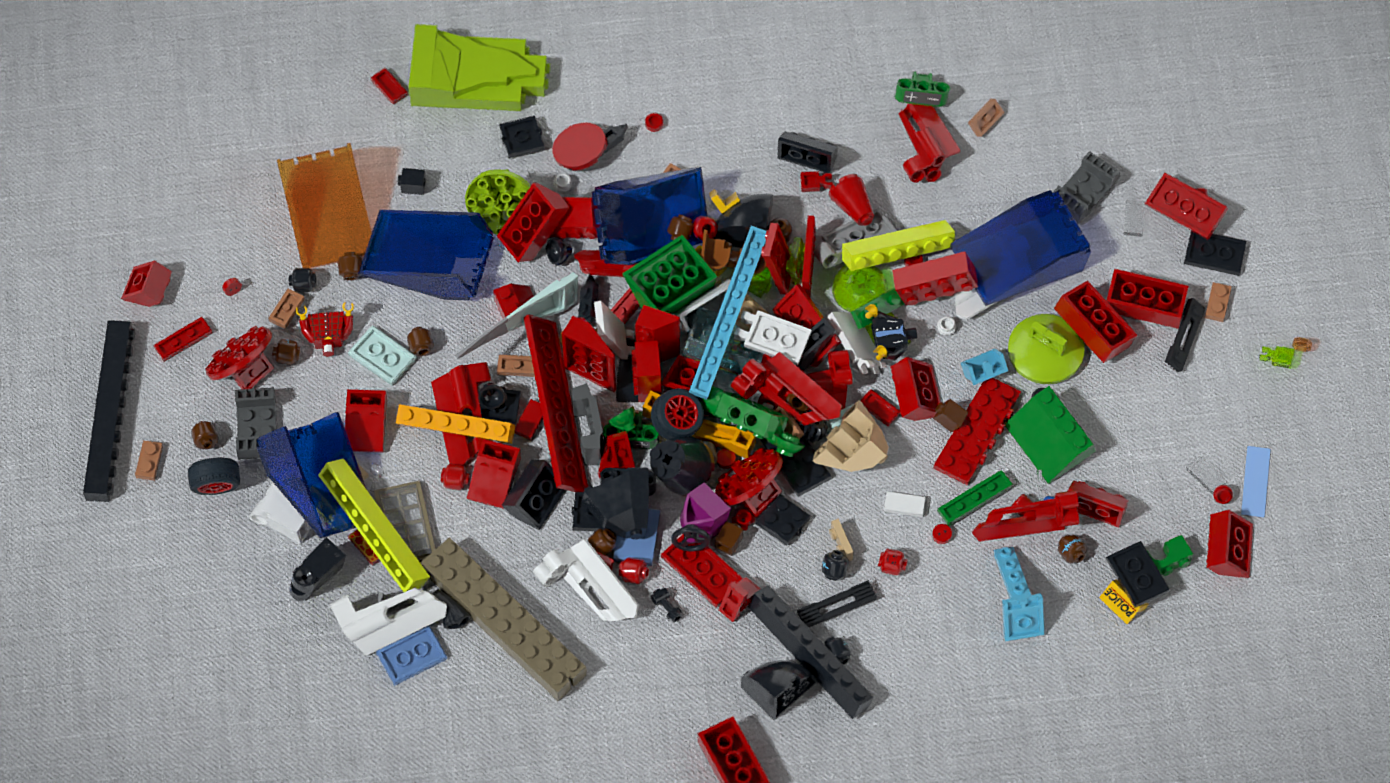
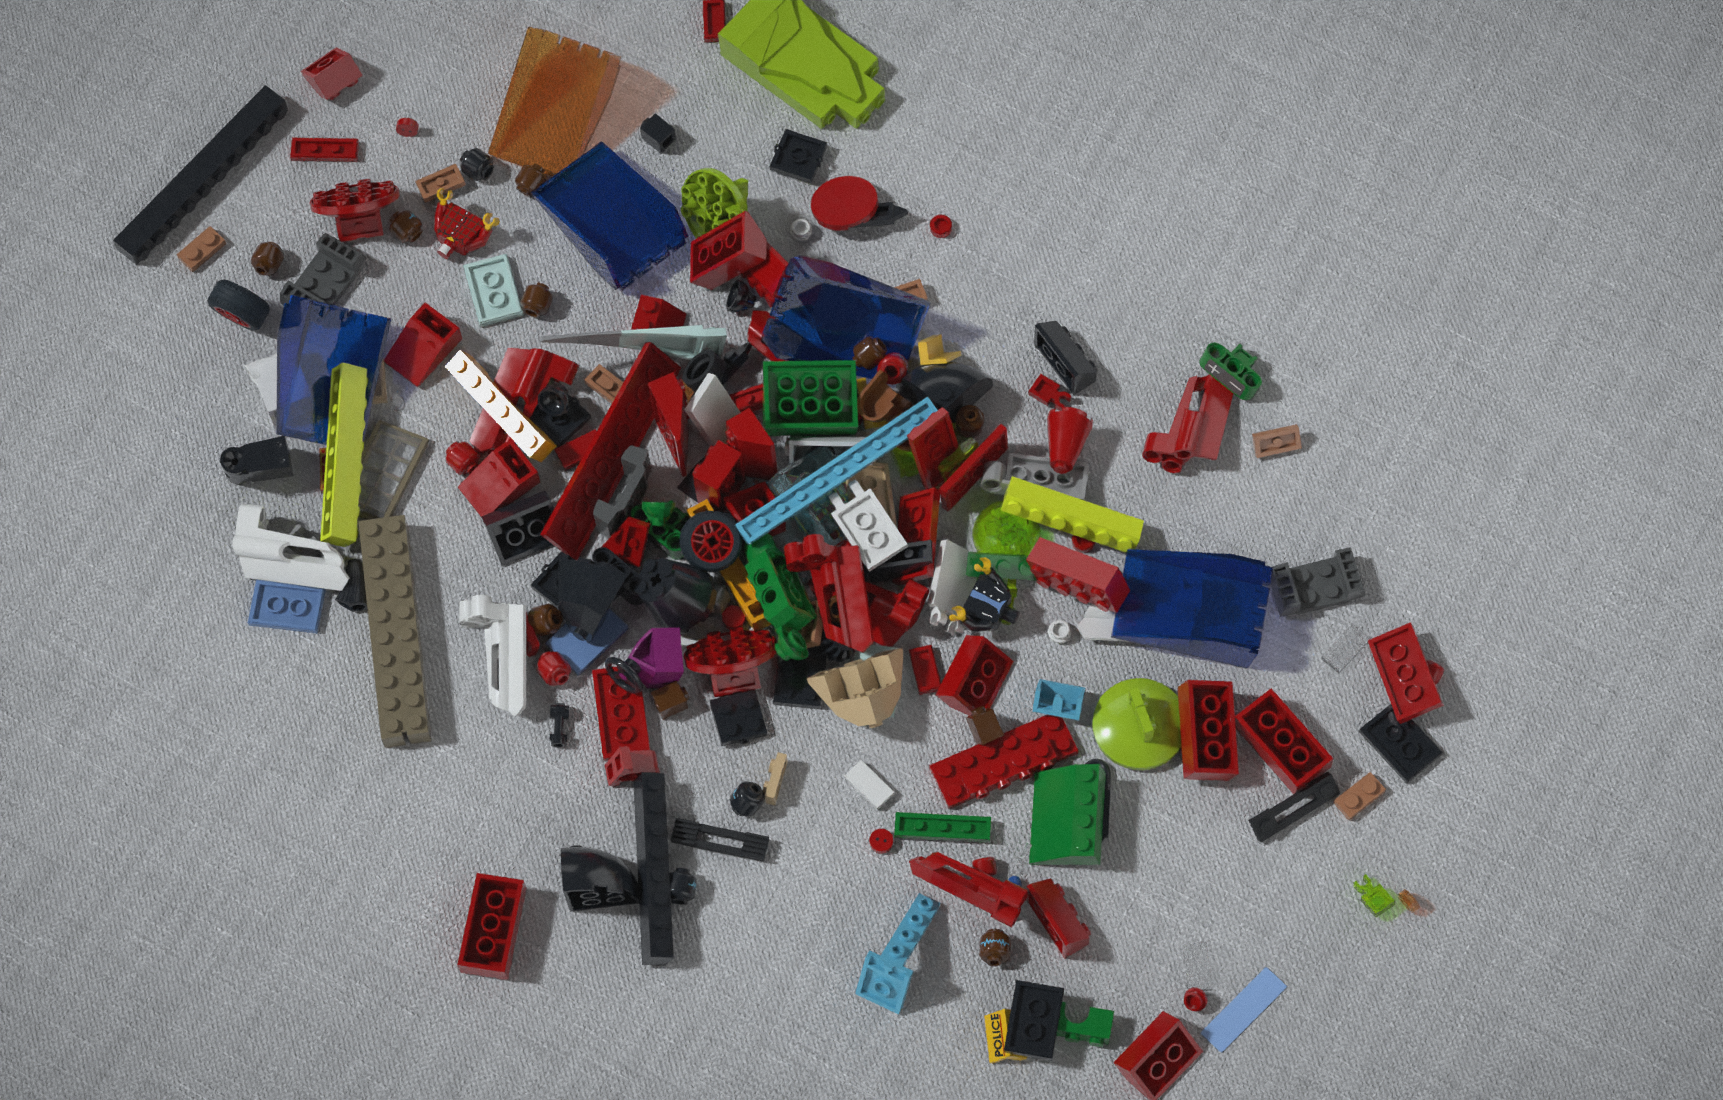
camera: 40 degrees right, 5 degrees up
red plate [732,509,755,531] -> none
red head [878,548,908,576] -> none
none -> black tyre [682,350,726,393]

